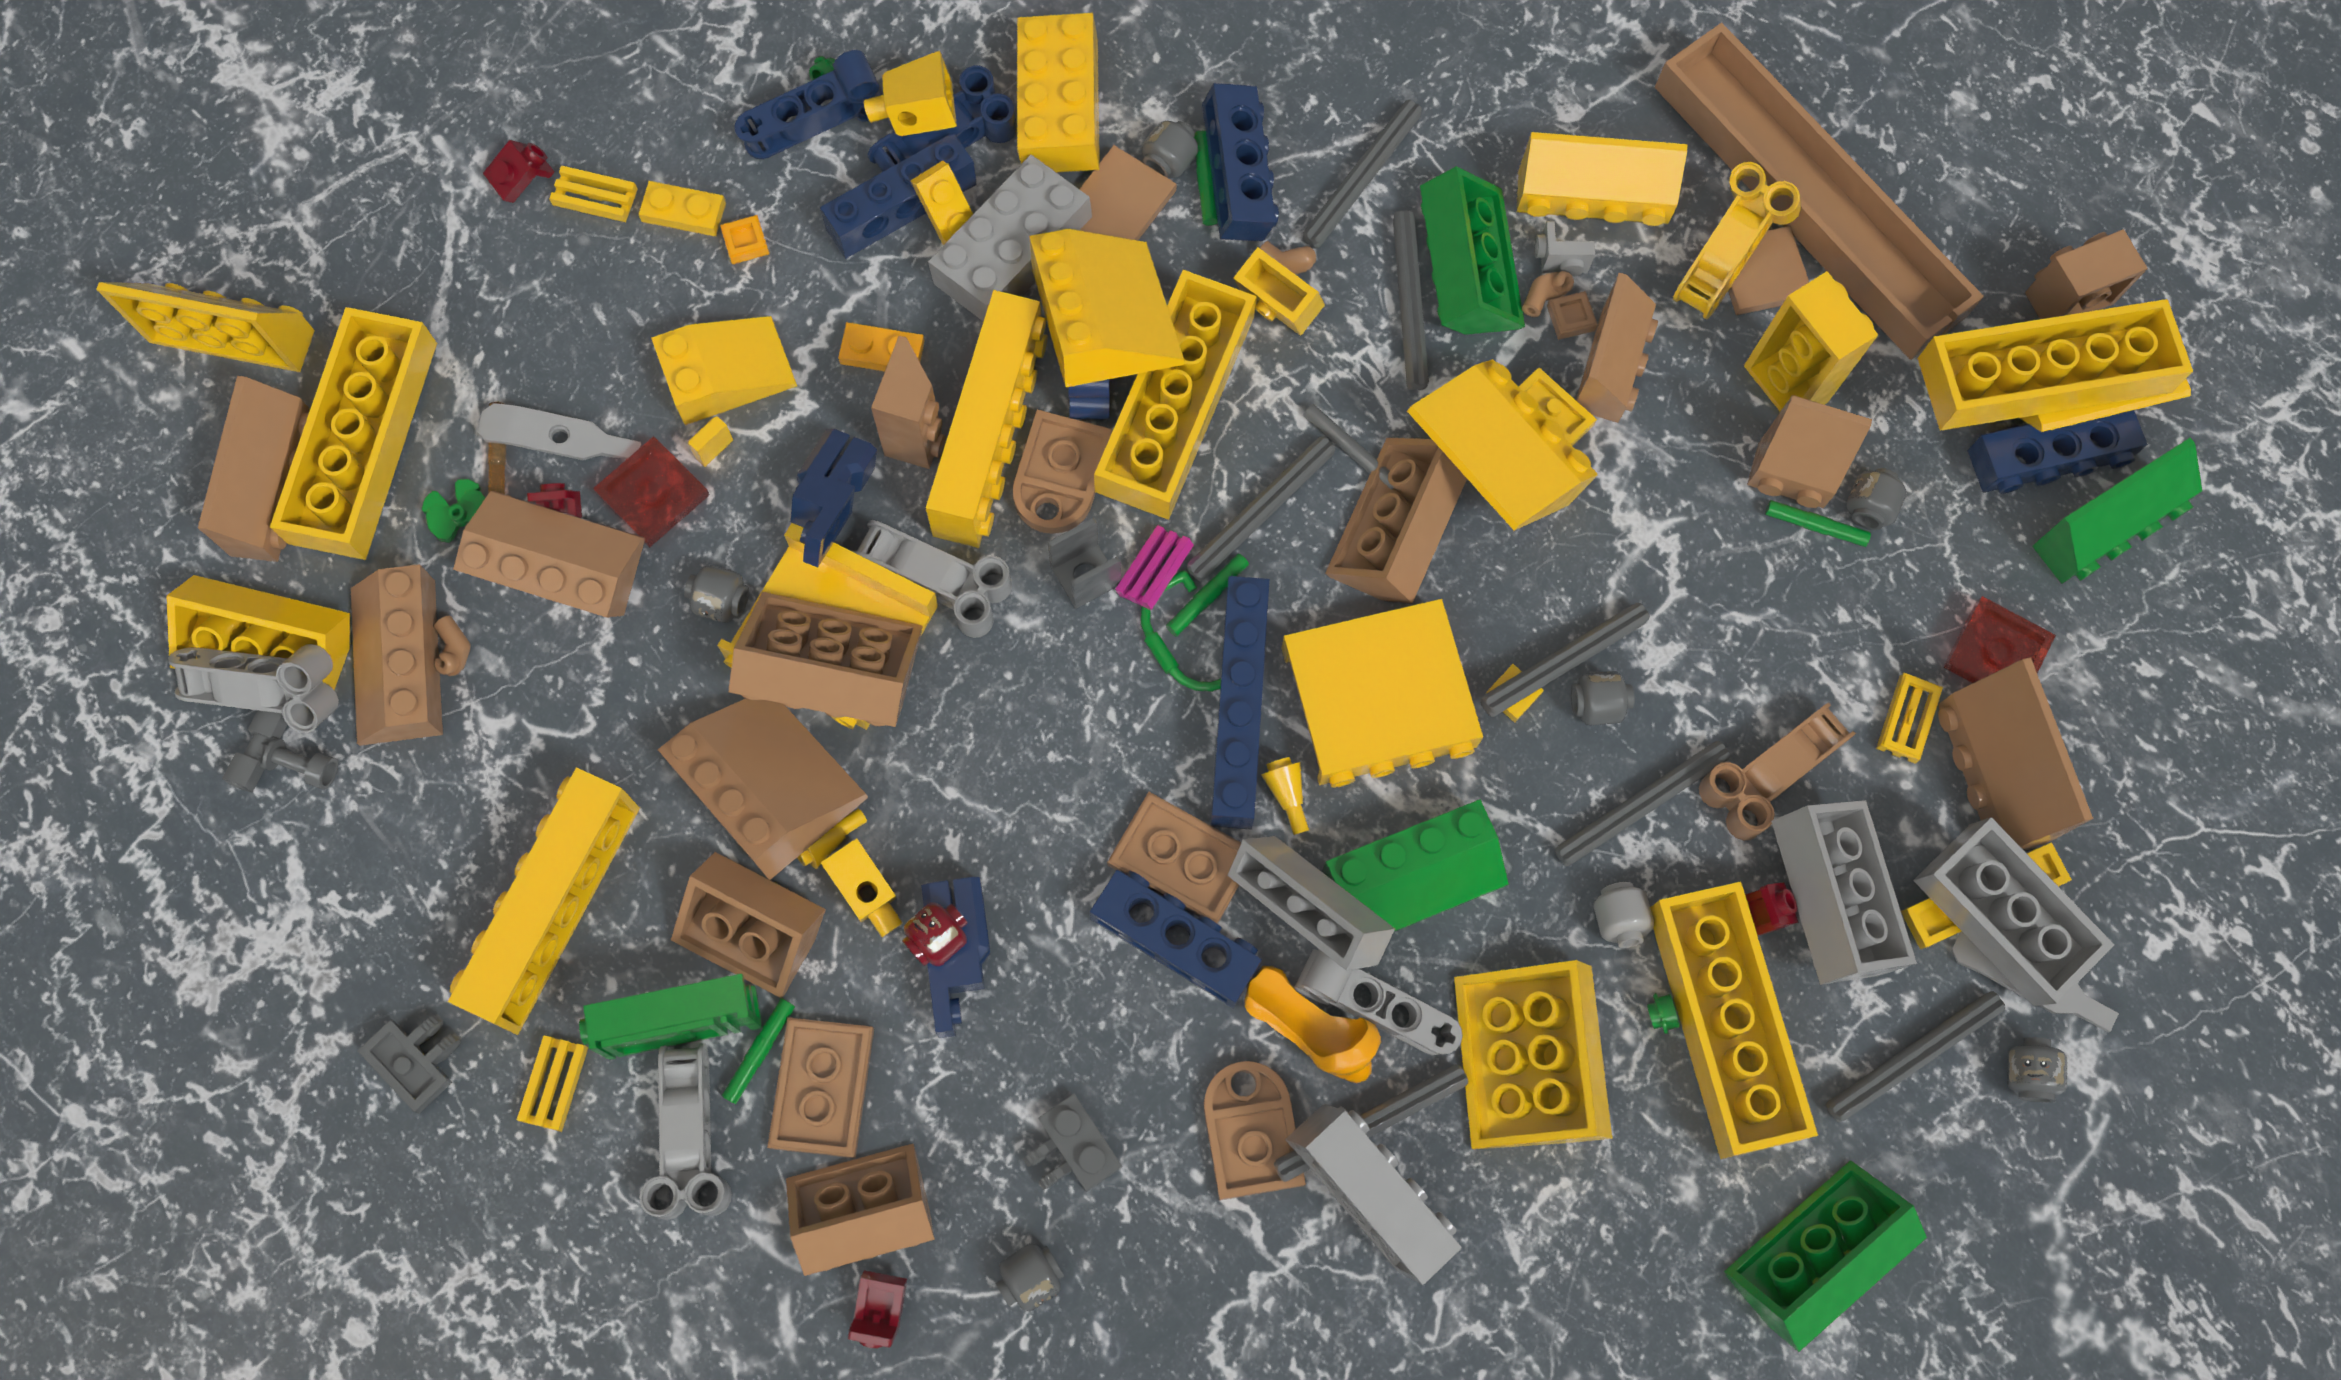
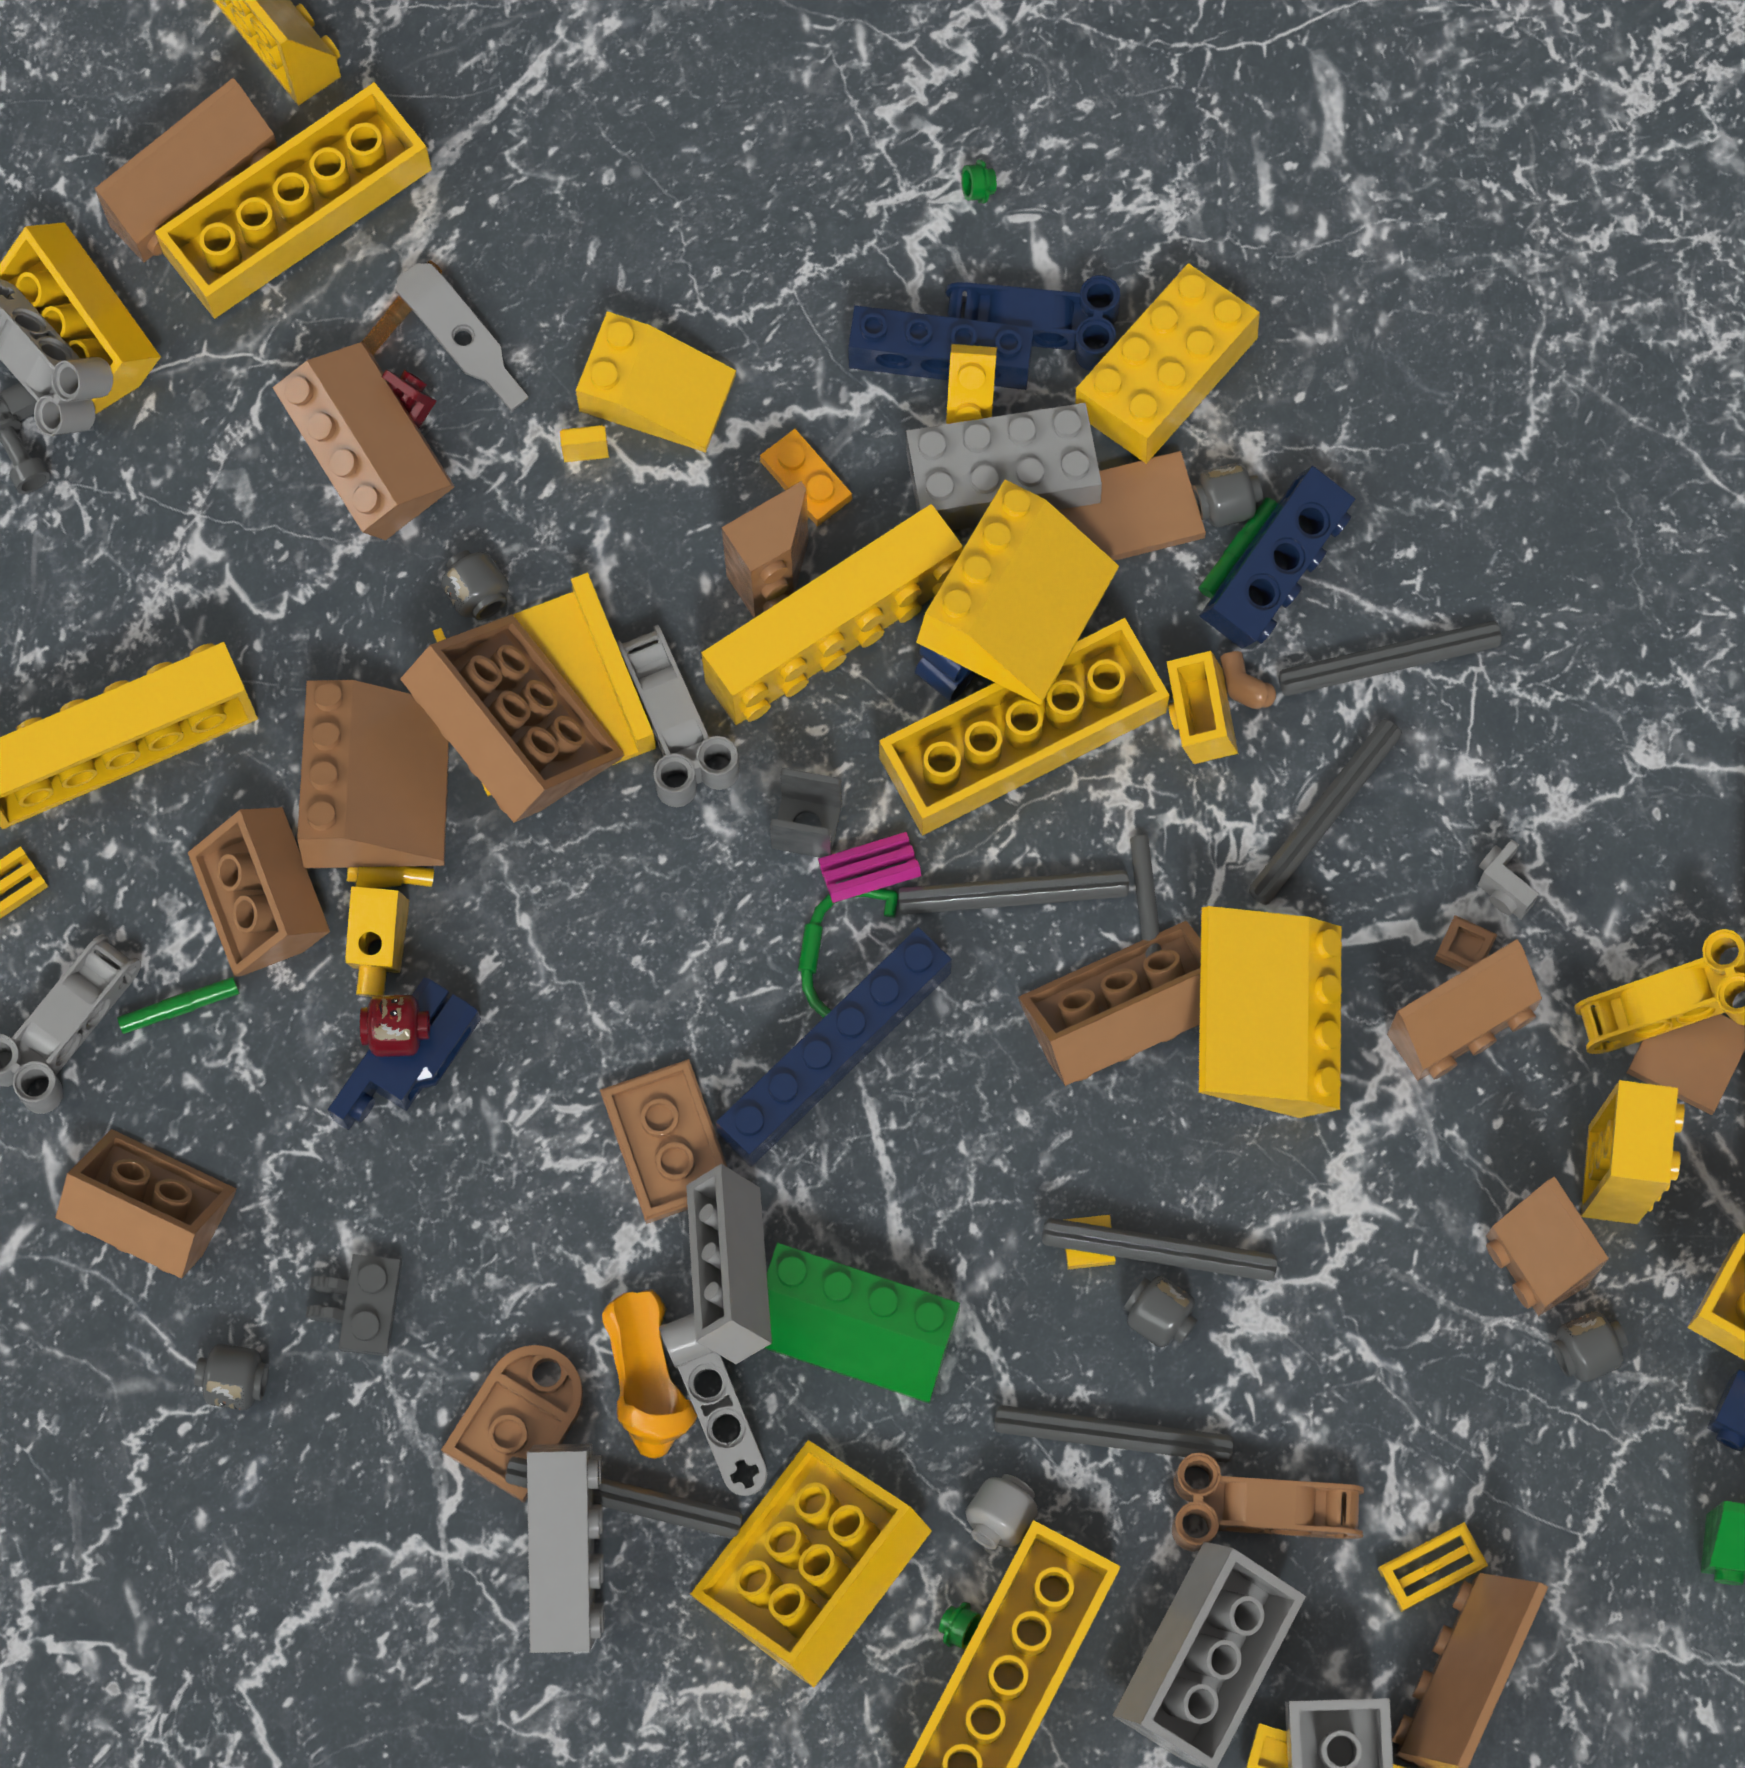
camera: 45 degrees right, 0 degrees up
medium nougat slope [351,564,443,746] -> none
green piece [422,479,485,543] -> none
medium nougat arm [434,616,471,676] -> none
dark red bracket [483,140,555,203] -> none
yellow tile [549,165,638,223] -> none
green door [579,973,763,1060] -> none
clear red plate [593,436,710,548] -> none
yellow plate [638,181,726,237] -> none
light orange tile [720,215,769,265] -> none
dark blue piece [734,50,883,159] -> none
medium nougat tile [767,1017,874,1158] -> none
dark blue plate [790,429,877,568] -> none
dark red bracket [848,1270,907,1348] -> none
yellow torso [864,51,957,136] -> none
medium nougat tile [1013,410,1113,534] -> none
dark blue brick [1090,870,1262,1009] -> none
green piece [1165,553,1249,637] -> none
yellow cone [1261,757,1309,835] -> none
yellow panel [1281,599,1483,788] -> none
green slope [1420,166,1525,335] -> none
yellow slope [1517,132,1687,226] -> none
yellow plate [1519,368,1597,446] -> none
medium nougat arm [1522,271,1574,317] -> none
dark red bracket [1745,882,1799,937] -> none
green piece [1765,500,1871,547] -> none
clear red plate [1943,596,2056,683] -> none

